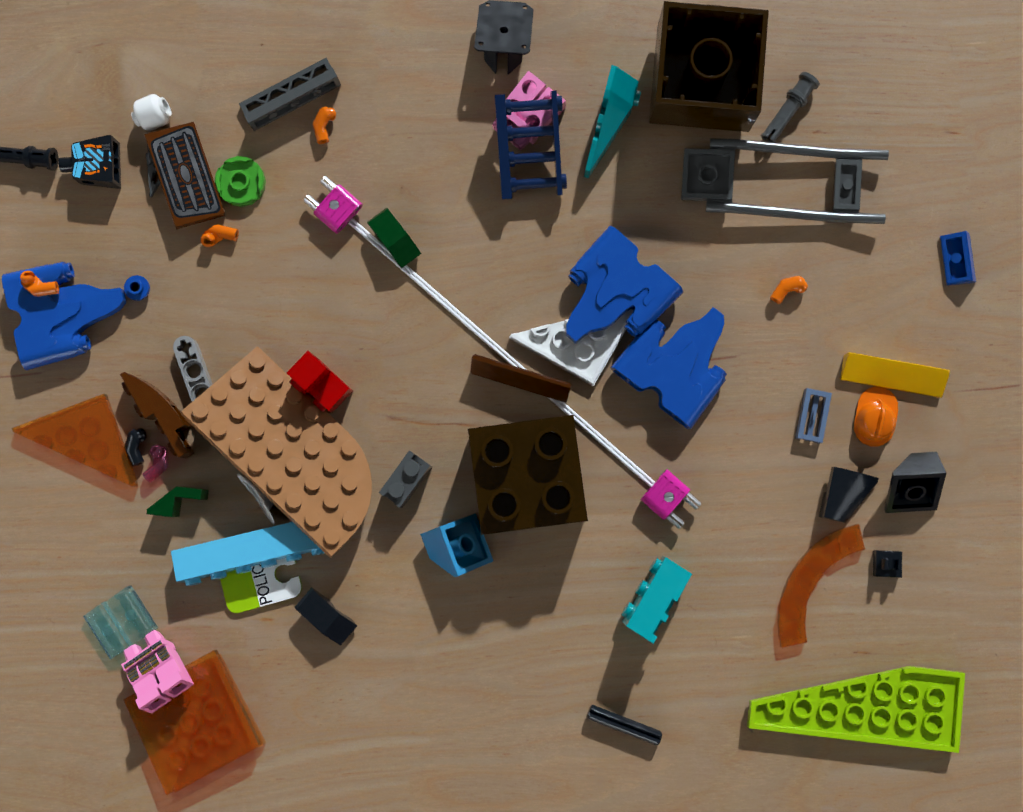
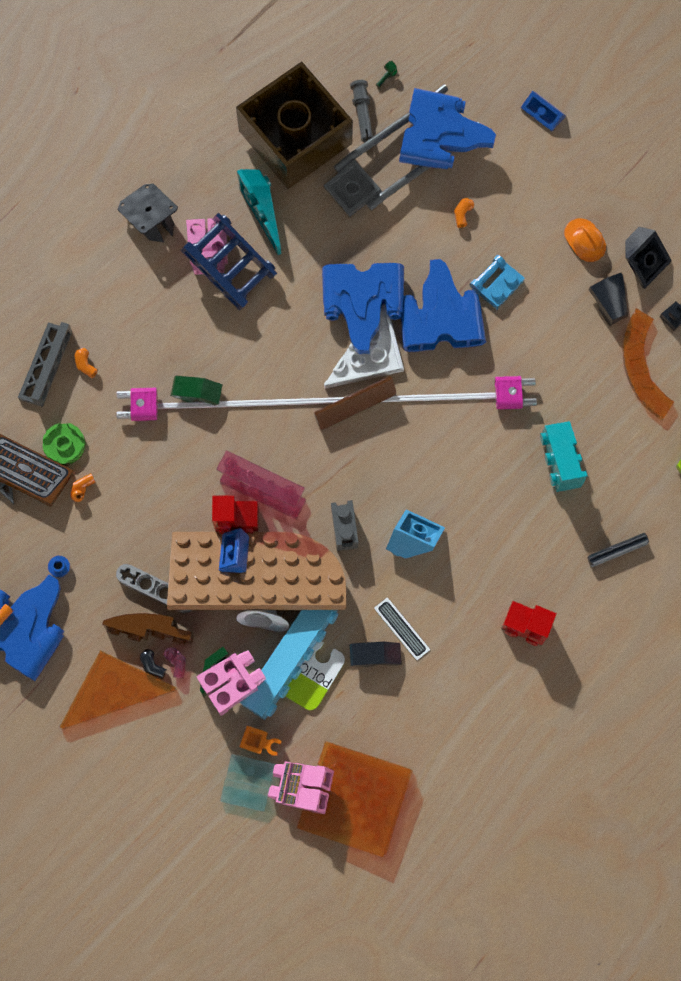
camera: 50 degrees left, 10 degrees down
dark brown brick [468,415,588,535] -> none
sand blue tile [795,388,832,444] -> none
yellow slope [840,352,950,398] -> none
none -> bright pink hips [196,651,266,716]
none -> clear pink fence [216,450,306,520]
none -> blue slope [219,528,249,573]
none -> orange plate [239,726,282,756]
none -> sticker [374,597,430,660]
none -> dark green hand [376,60,398,88]
none -> blue rock [399,88,496,170]
none -> dark azure plate [469,255,525,309]
none -> red brick [501,601,557,646]

